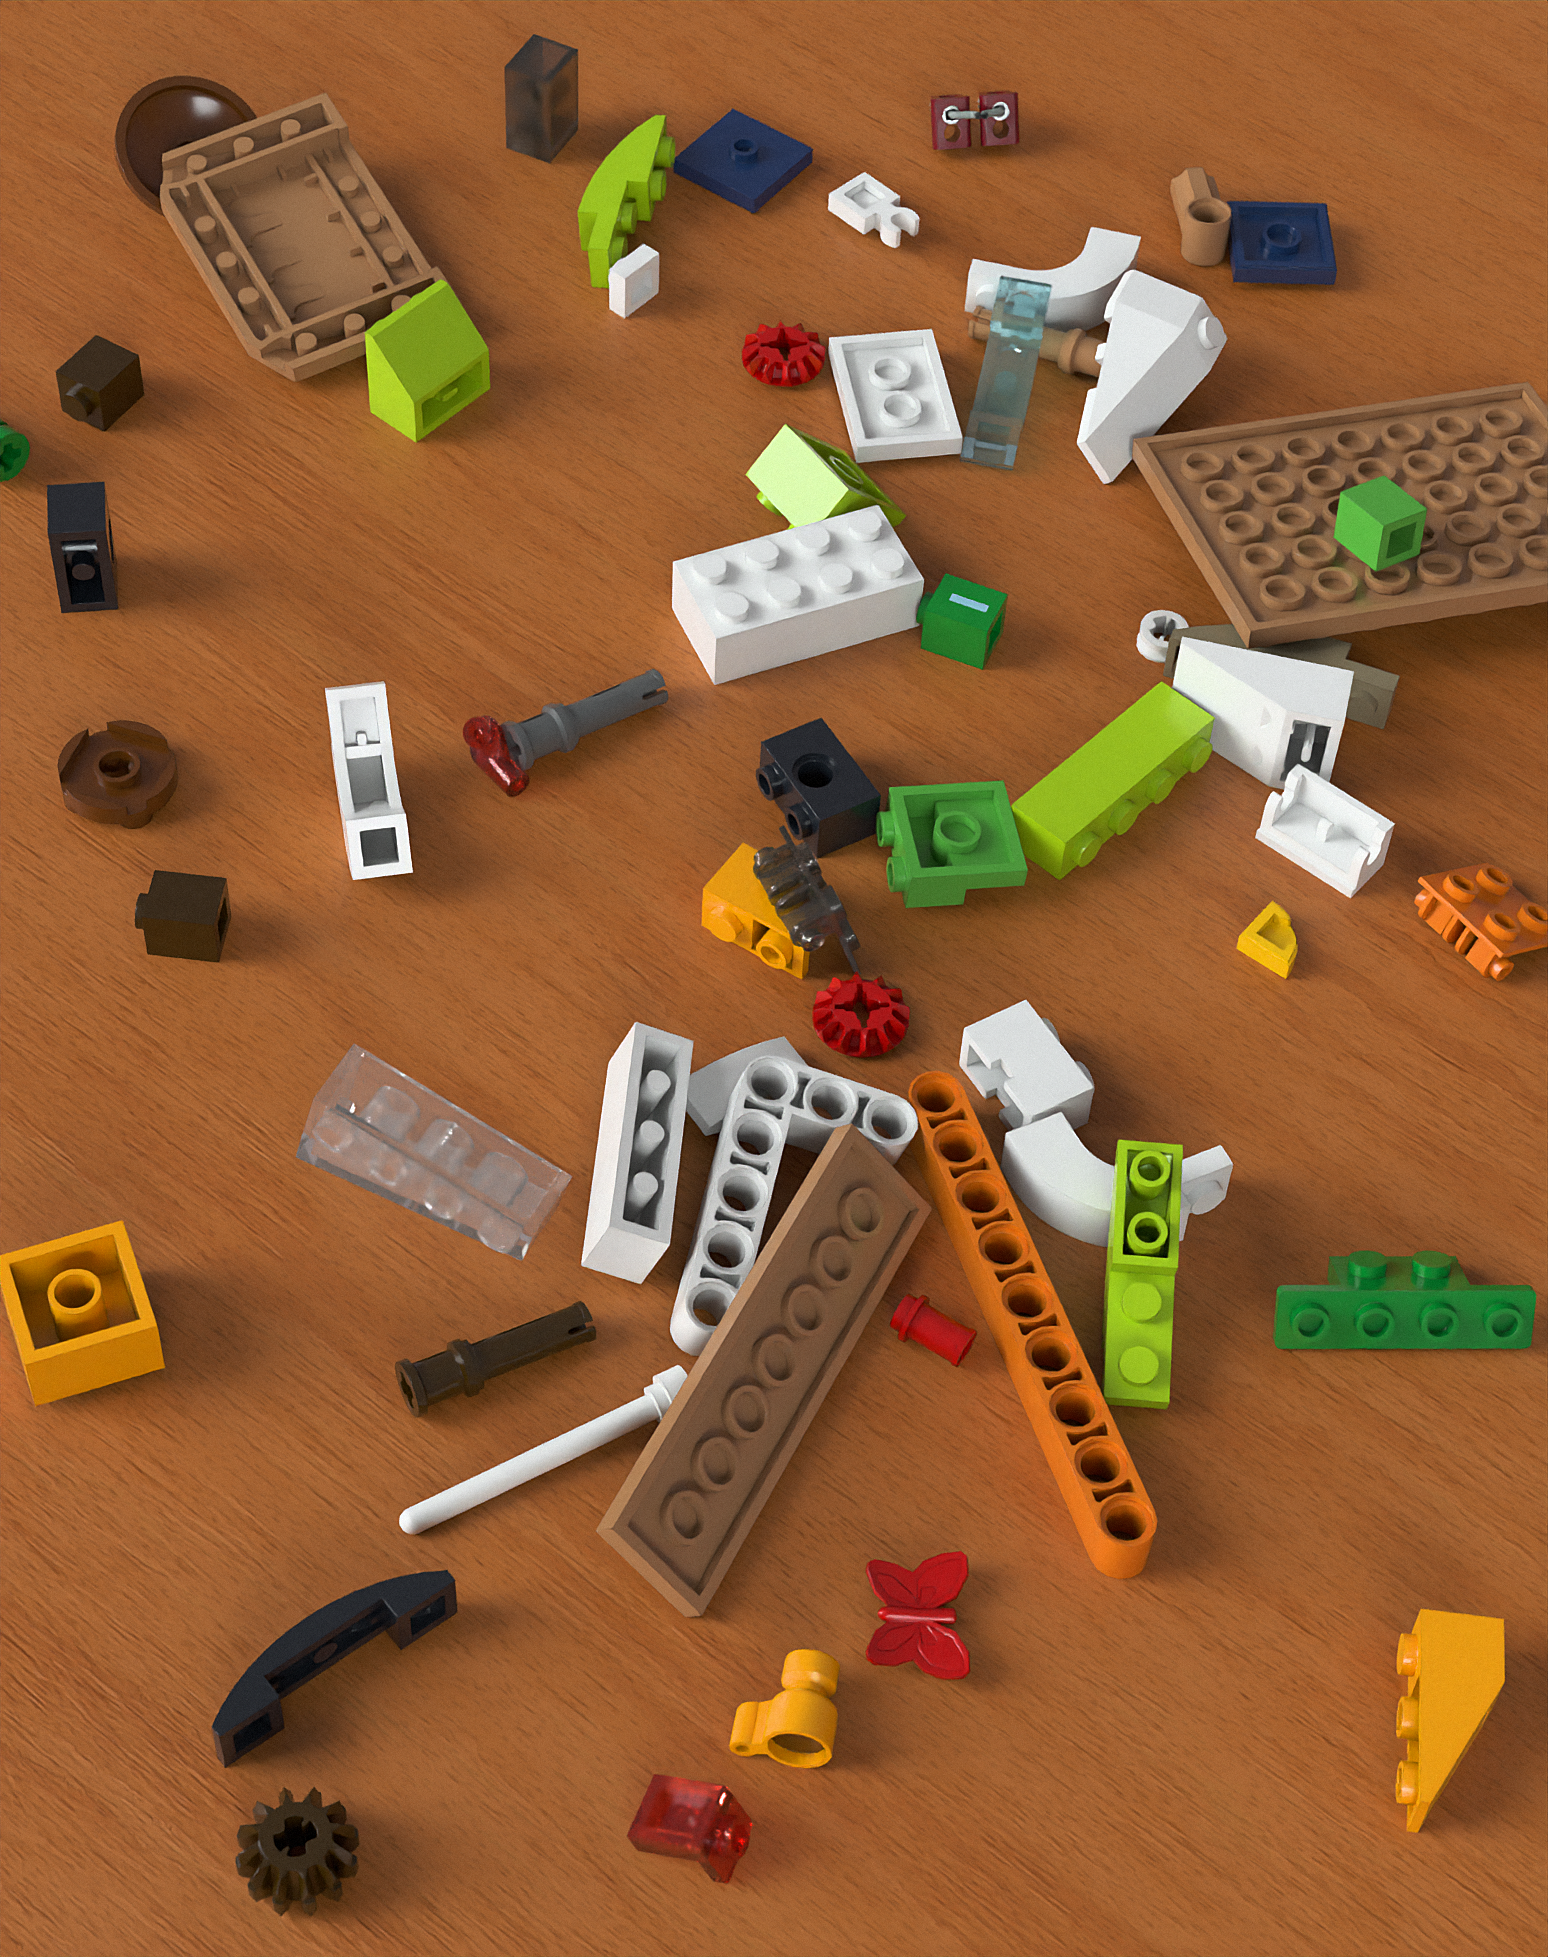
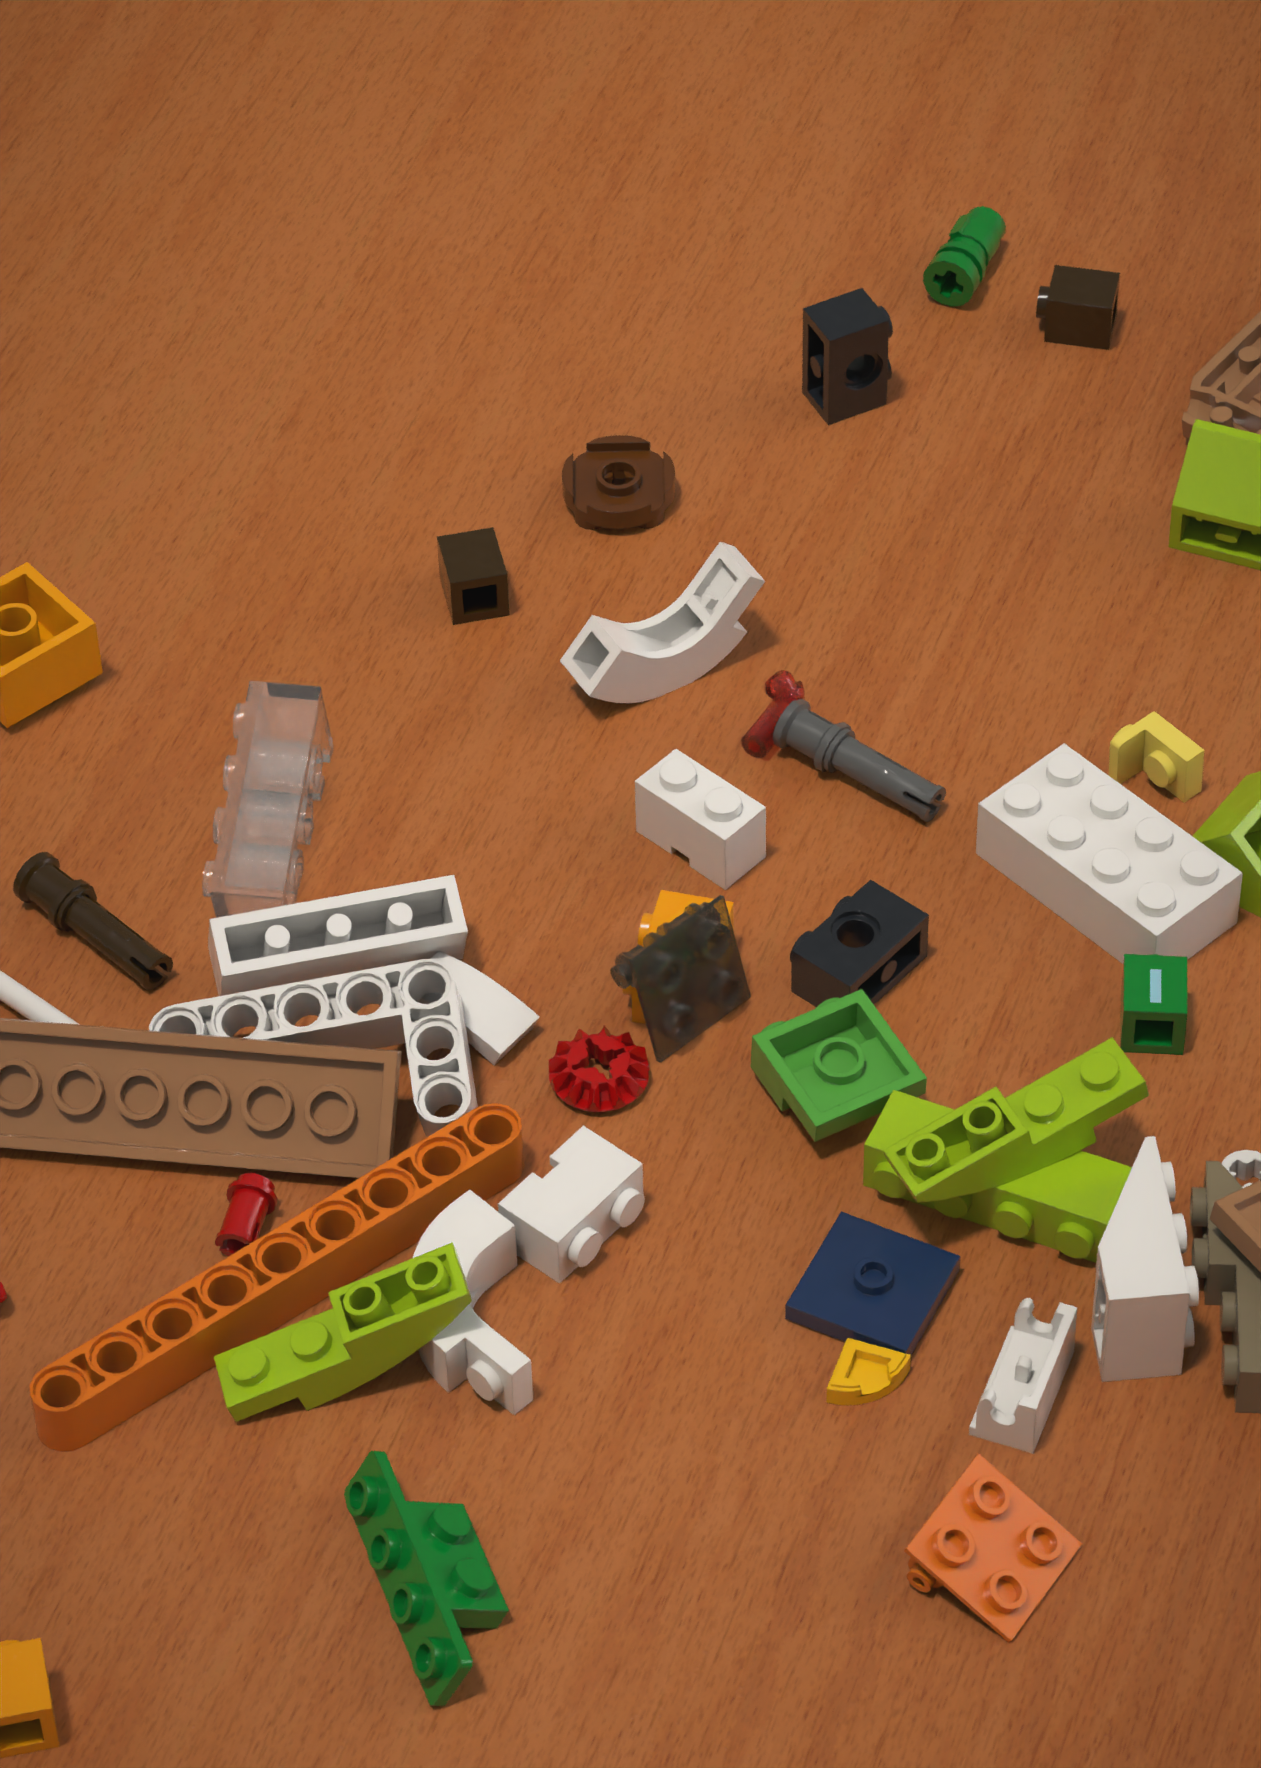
camera: 75 degrees right, 5 degrees down
none -> white brick [635,749,766,890]
none -> dark blue plate [785,1211,961,1355]
none -> lime slope [883,1037,1149,1203]
none -> light yellow bracket [1108,711,1204,803]

